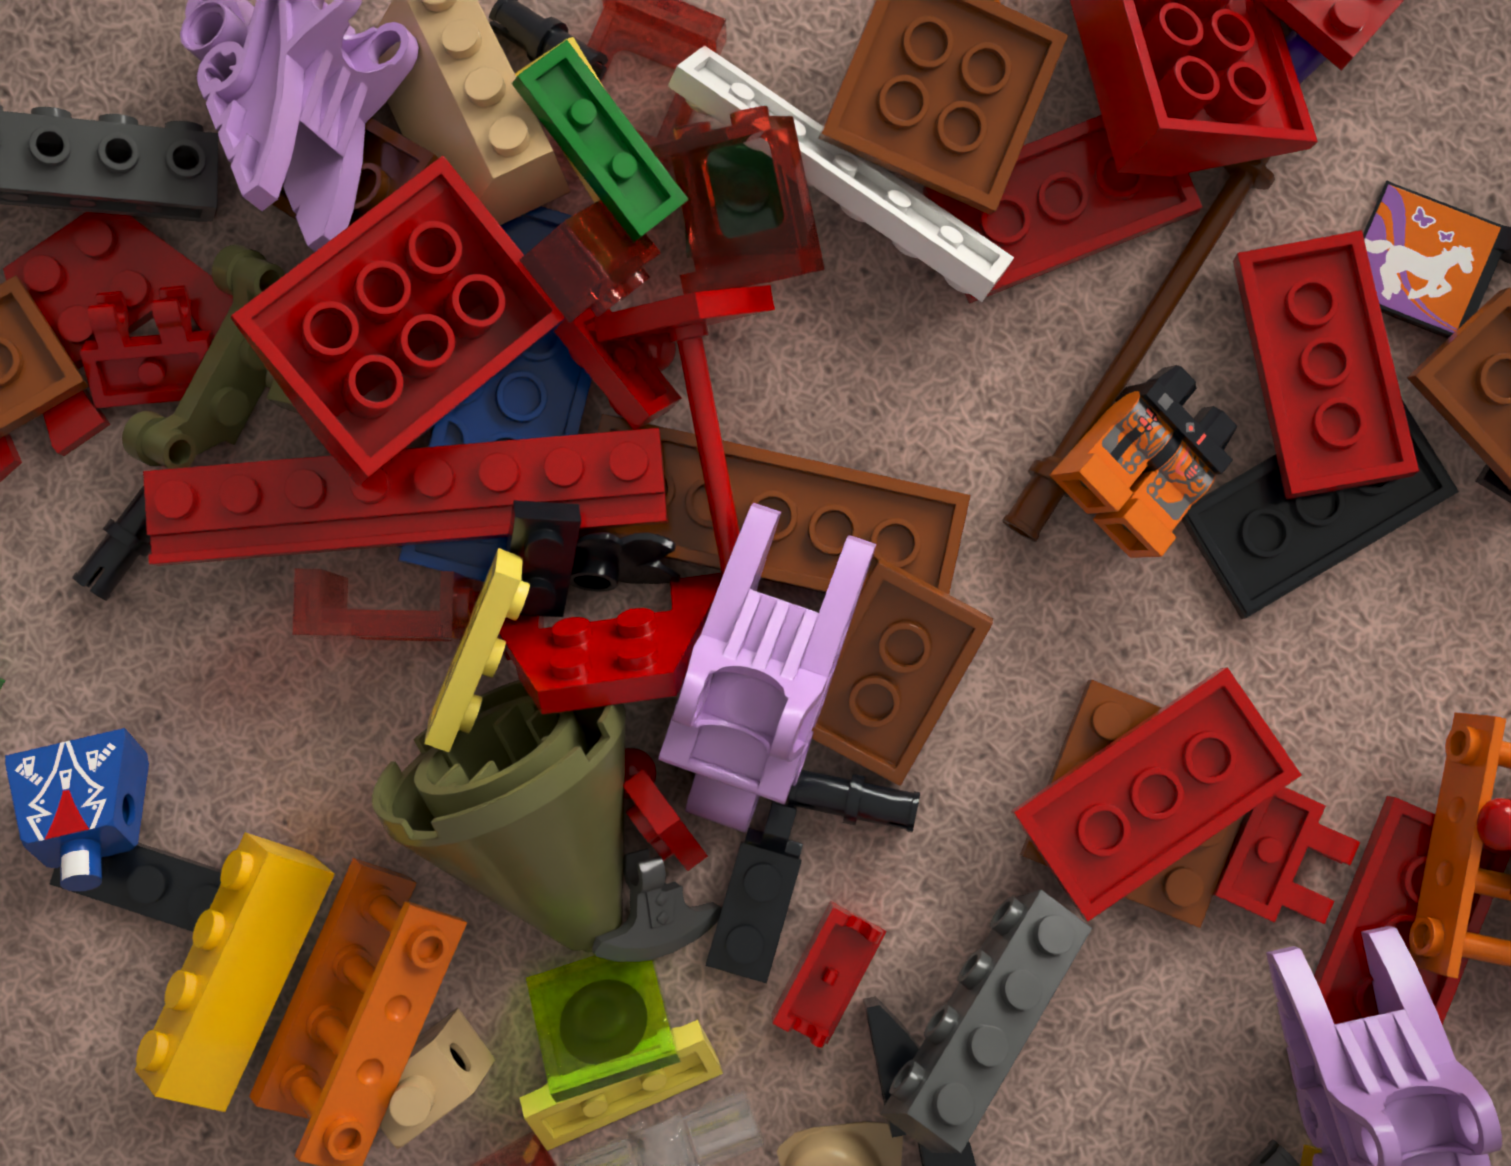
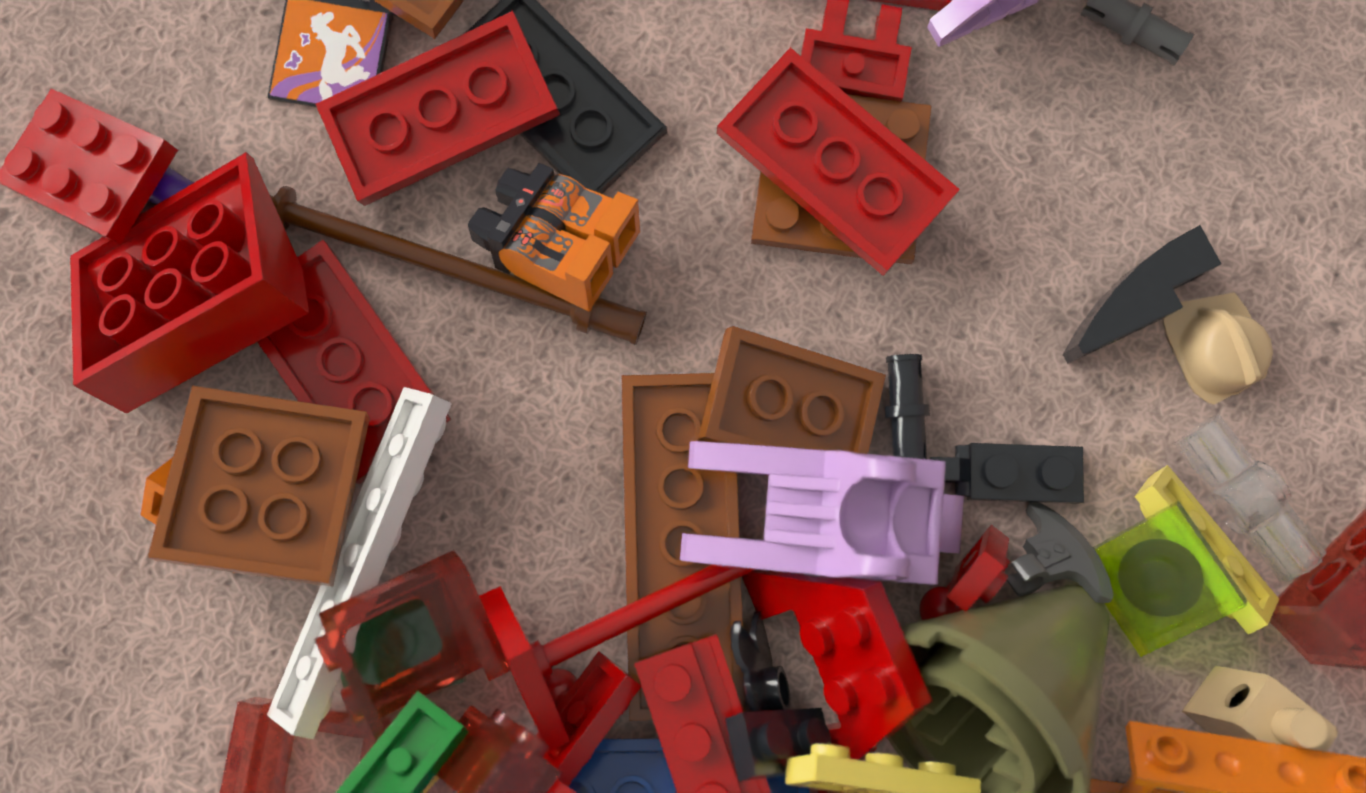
camera: 105 degrees left, 5 degrees down
red hinge [771,901,887,1048] -> none
dark grey brick [880,890,1092,1154] -> none

